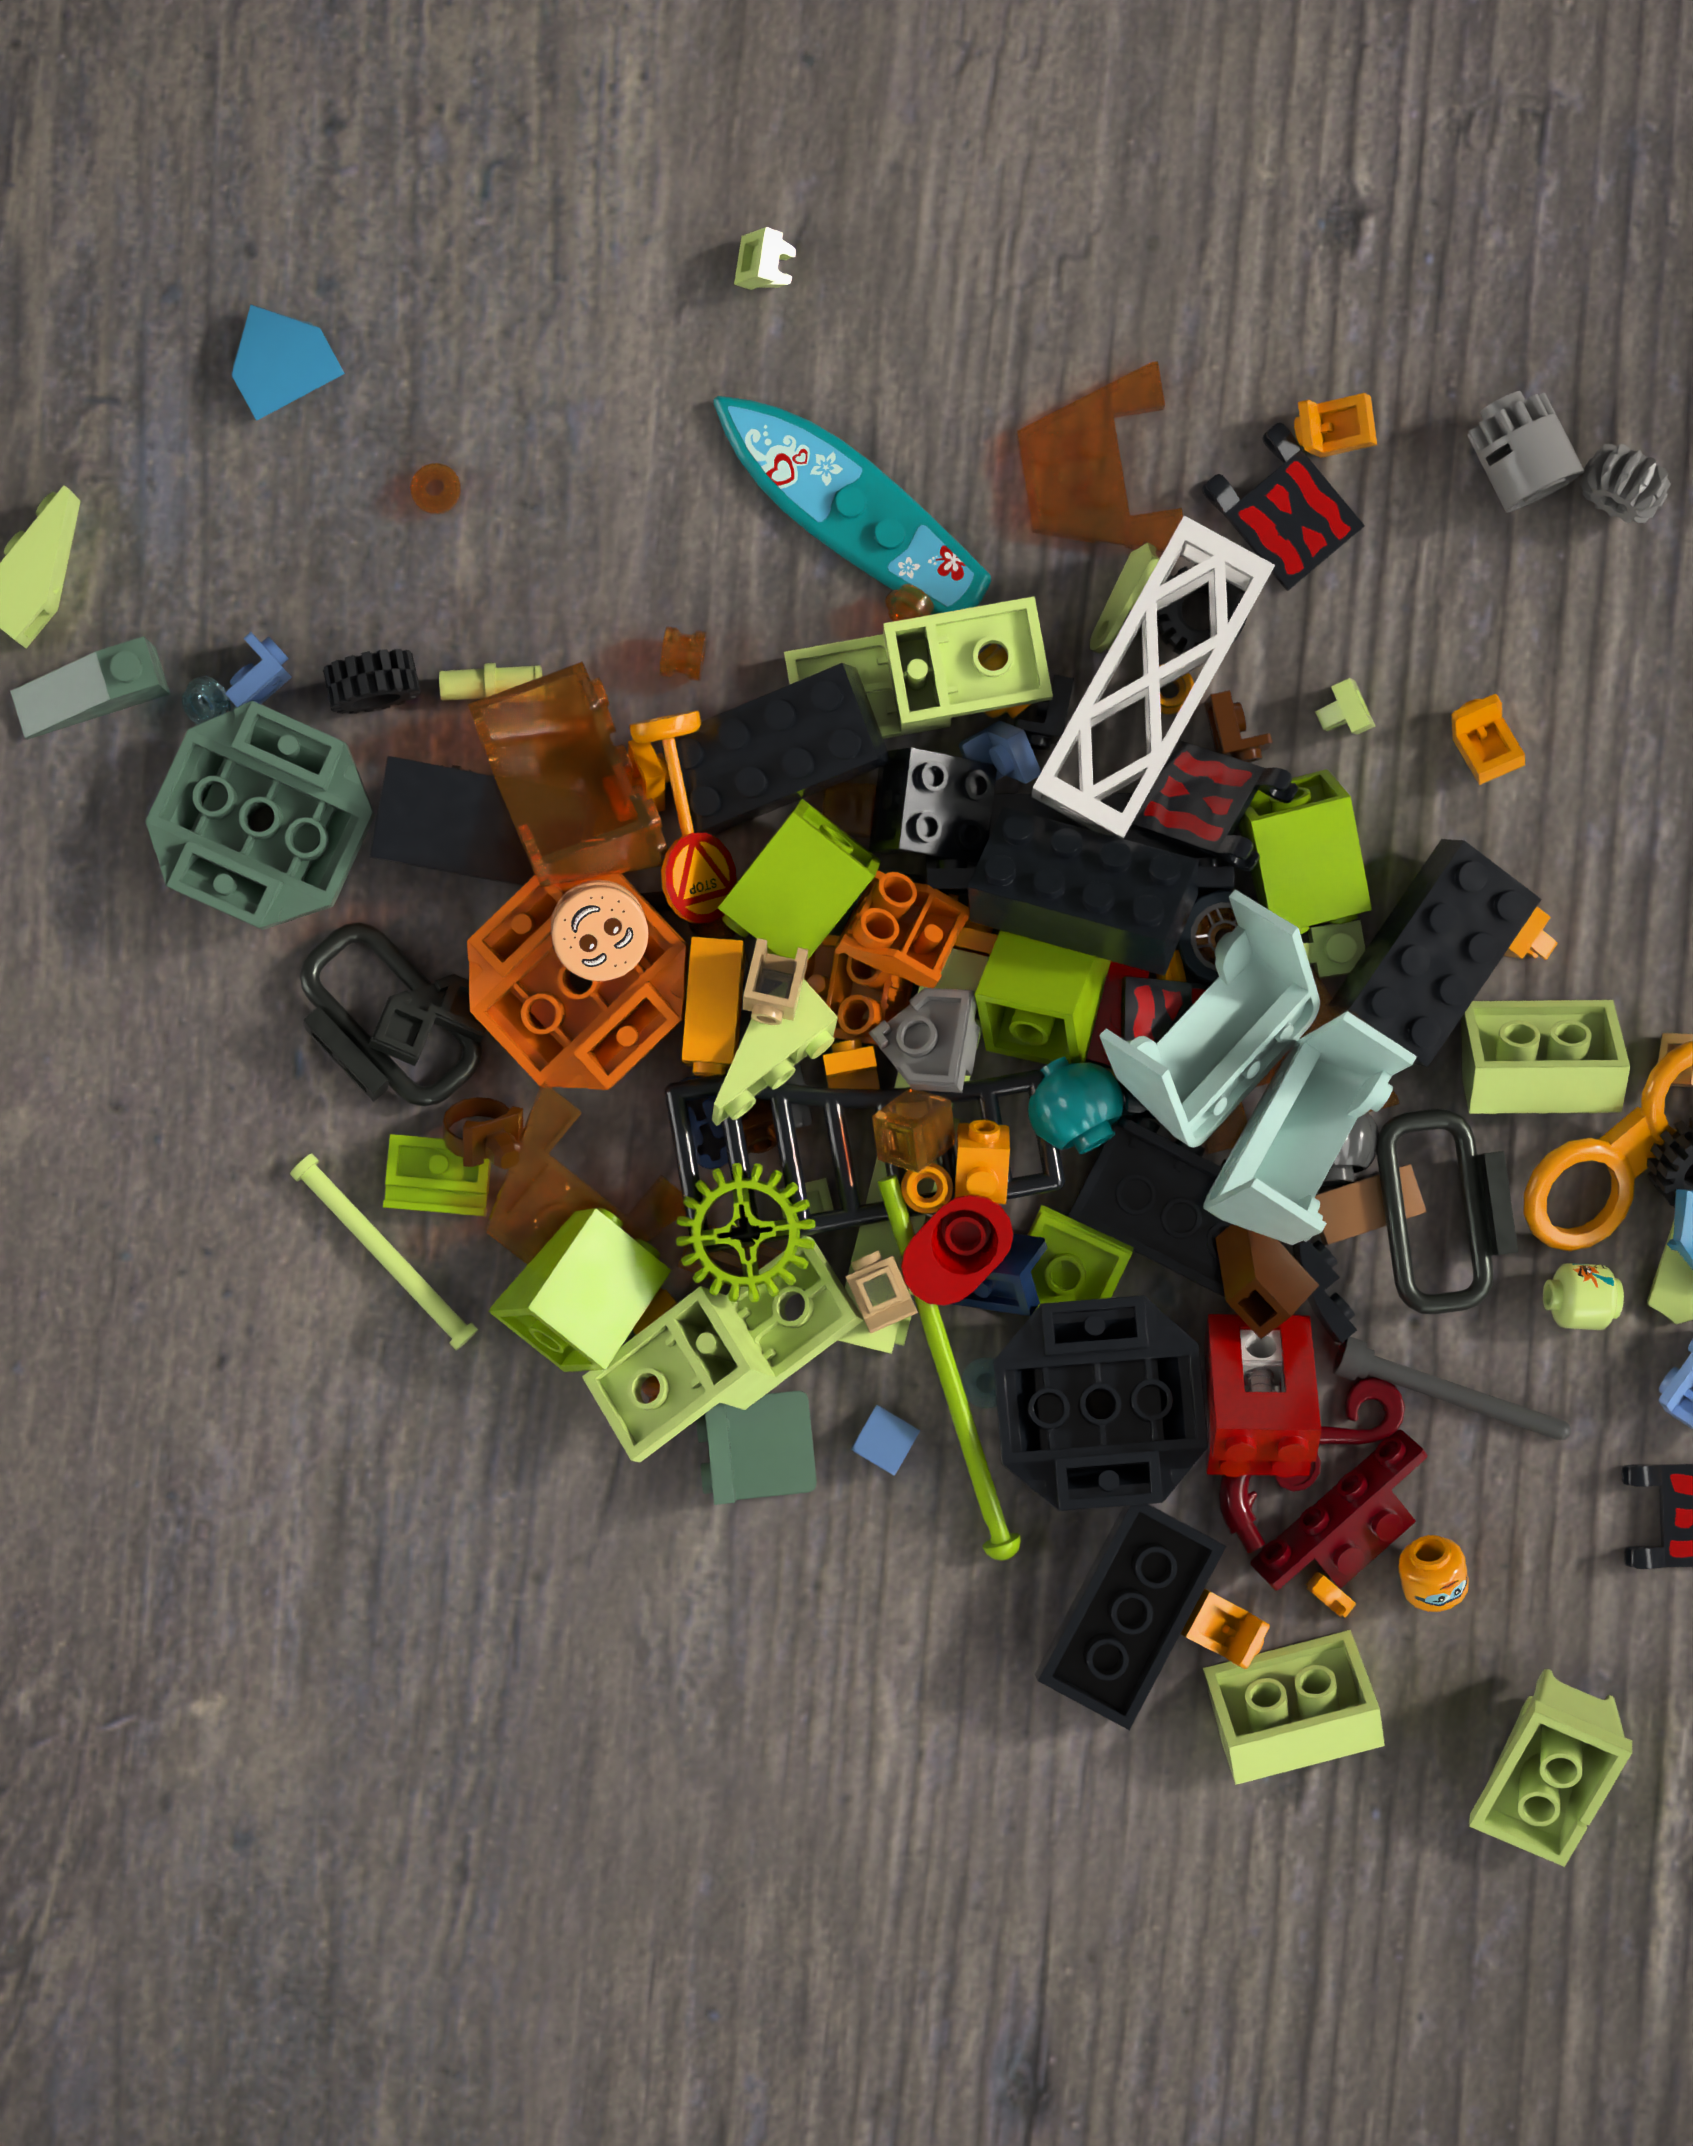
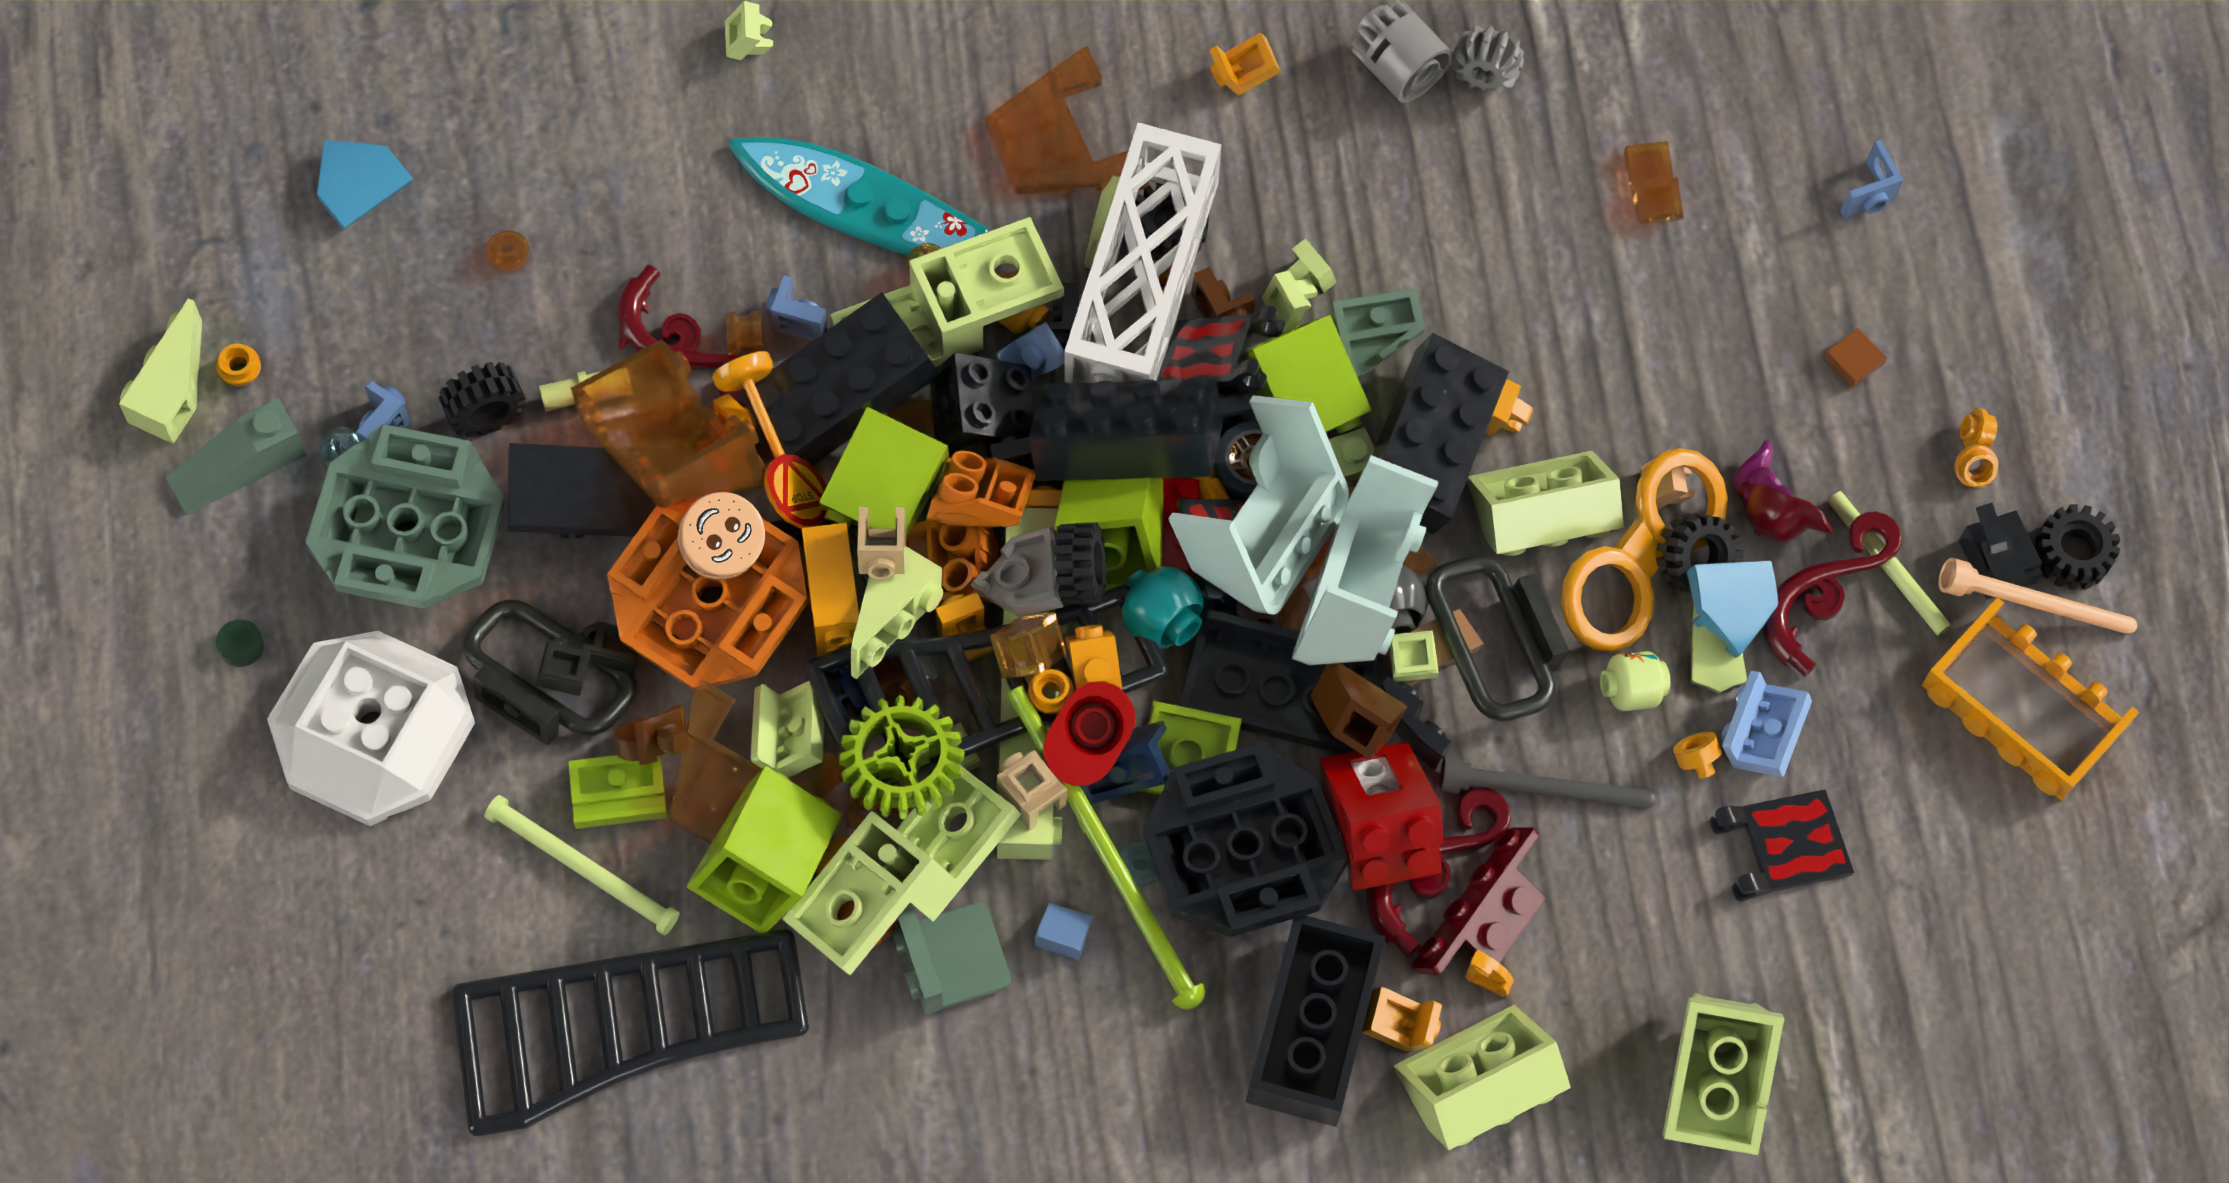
camera: 20 degrees left, 20 degrees down
flag [1202,423,1365,591] -> none
light orange head [1398,1535,1469,1612] -> none
light orange bracket [1451,694,1525,785] -> none
none -> light orange plate [216,344,261,387]
none -> clear green tile [216,619,264,667]
none -> white piece [267,631,475,826]
none -> black bar [452,929,809,1136]
none -> dark red plant [617,264,748,408]
none -> yellowish green bracket [751,681,824,778]
none -> medium blue bracket [766,275,827,342]
none -> black tyre [1054,522,1107,605]
none -> yellowish green tile [1262,270,1318,332]
none -> sand green wing [1330,288,1425,380]
none -> yellowish green tile [1389,631,1439,682]
none -> light orange tile [1673,732,1722,779]

